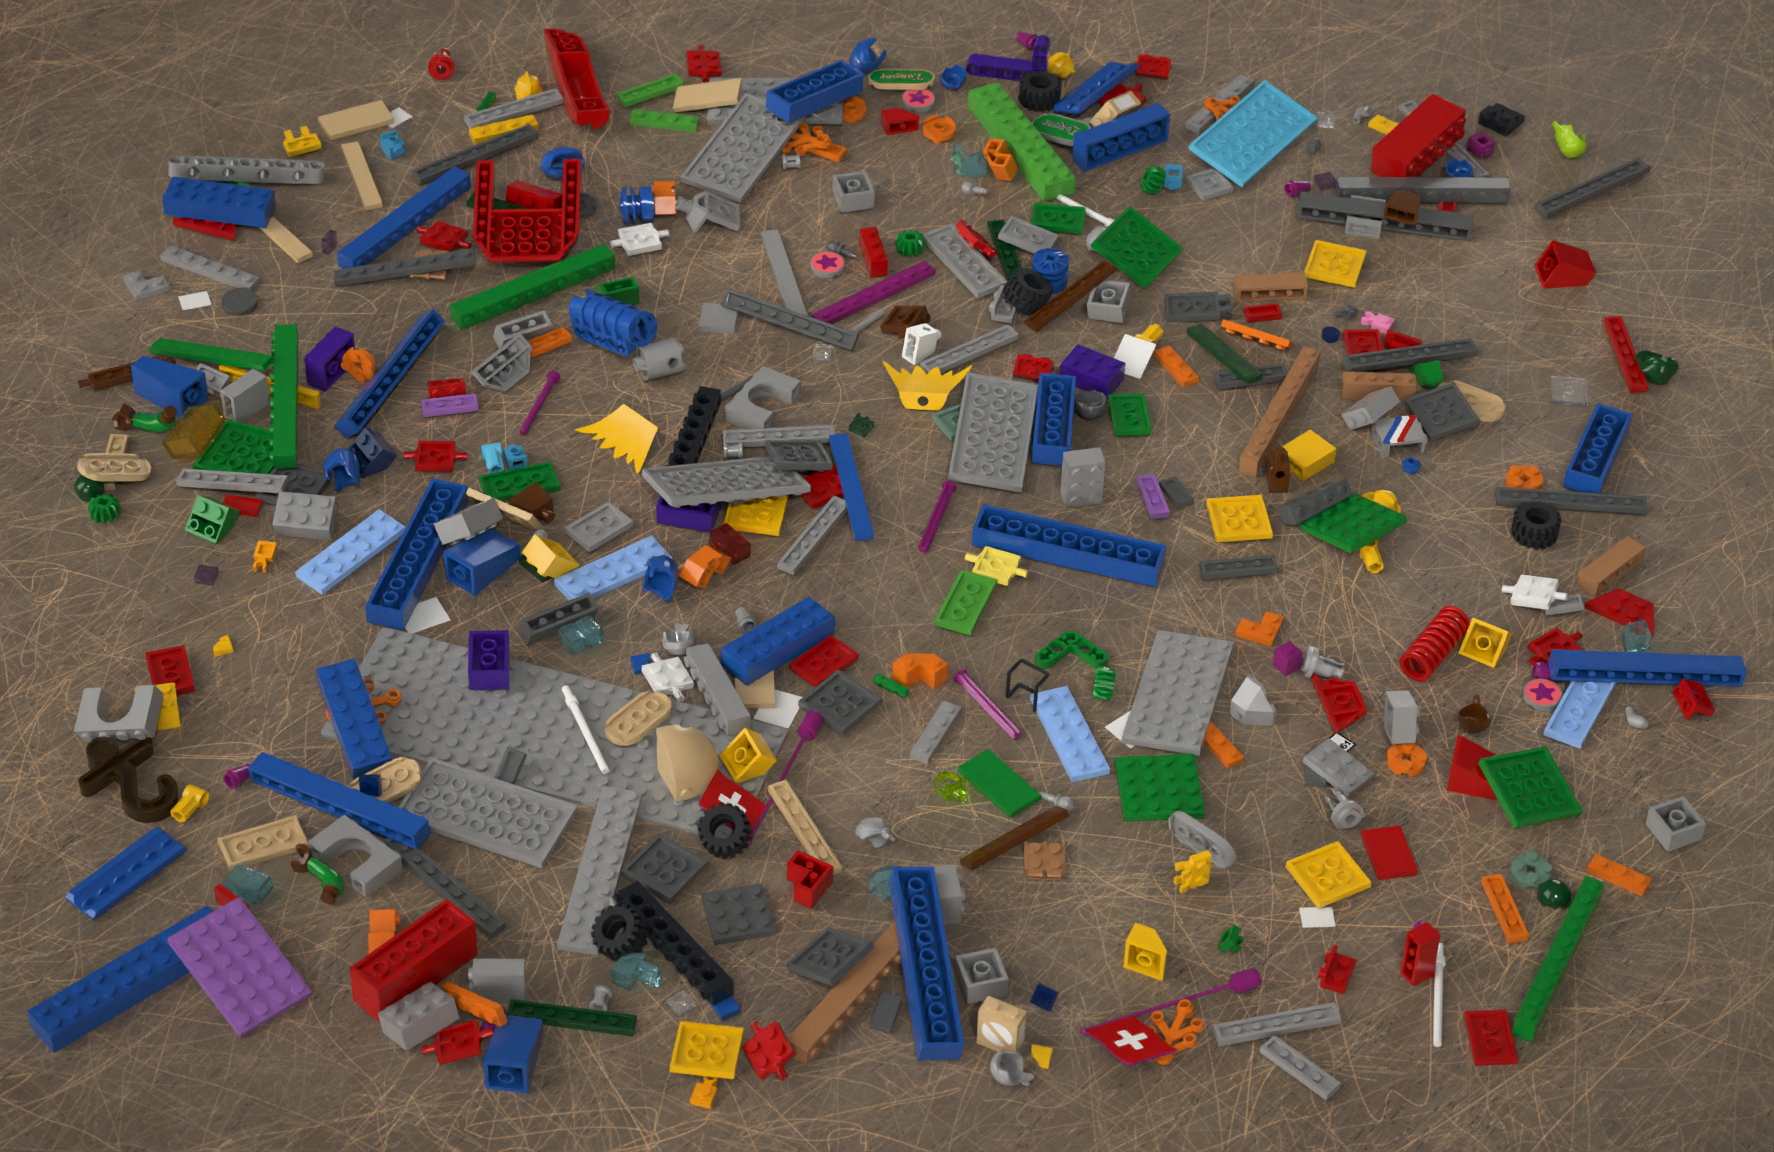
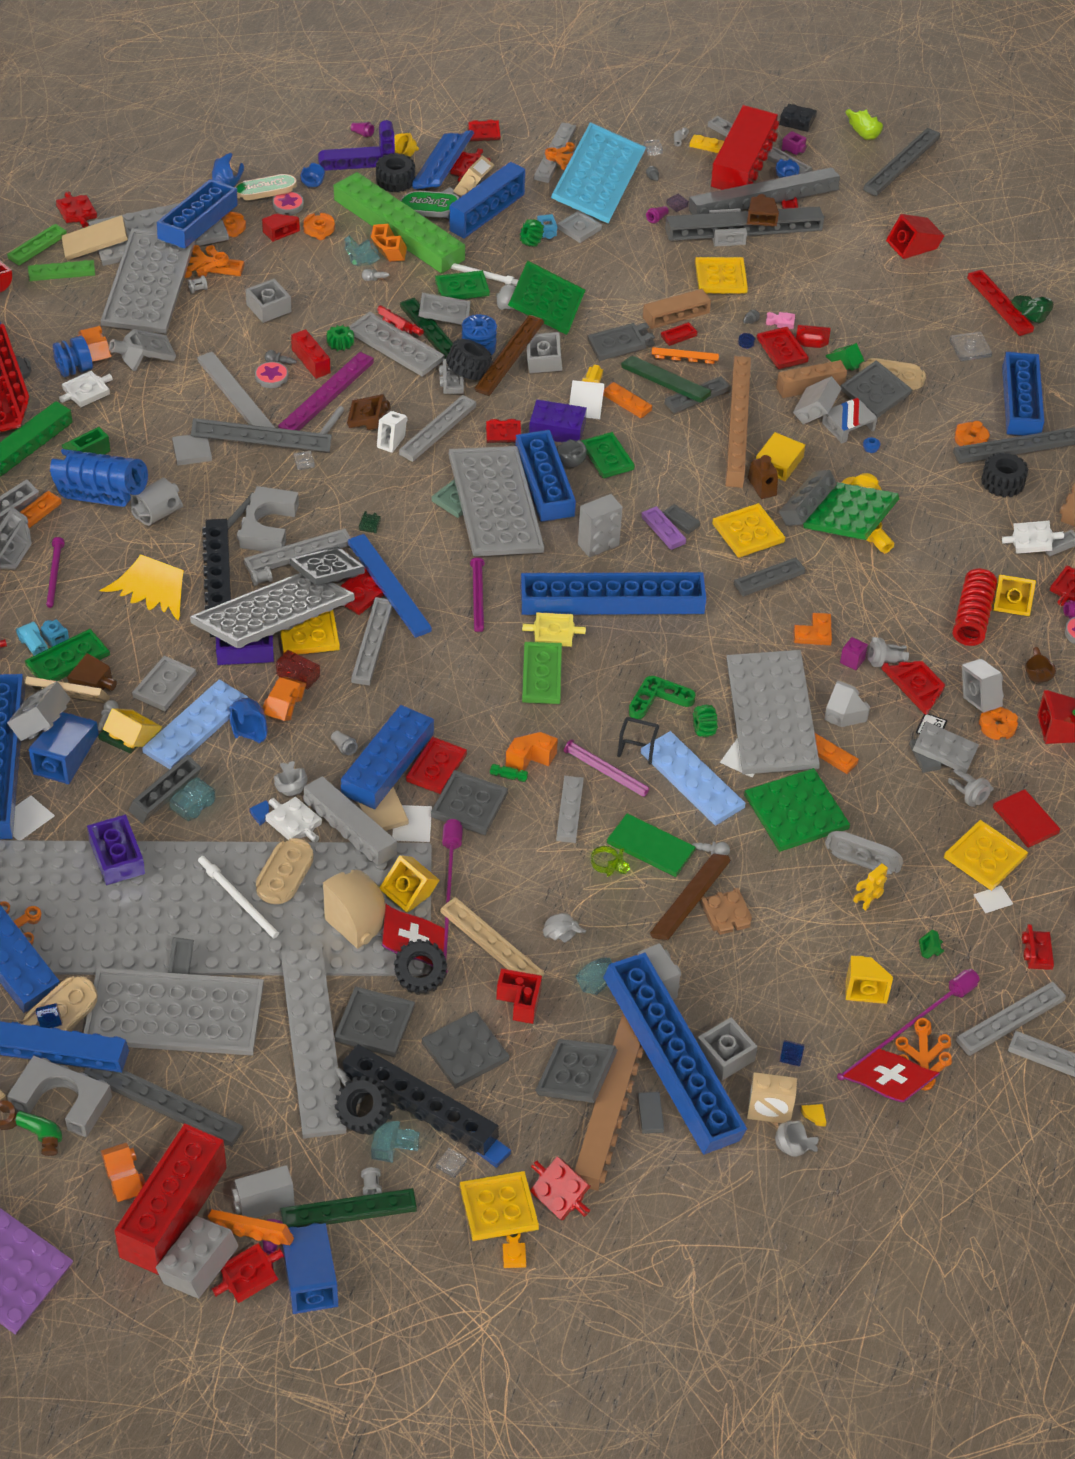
camera: 20 degrees left, 5 degrees up
yellow piece [883,361,972,411] -> none
dark grey plate [1342,338,1479,372] -> none

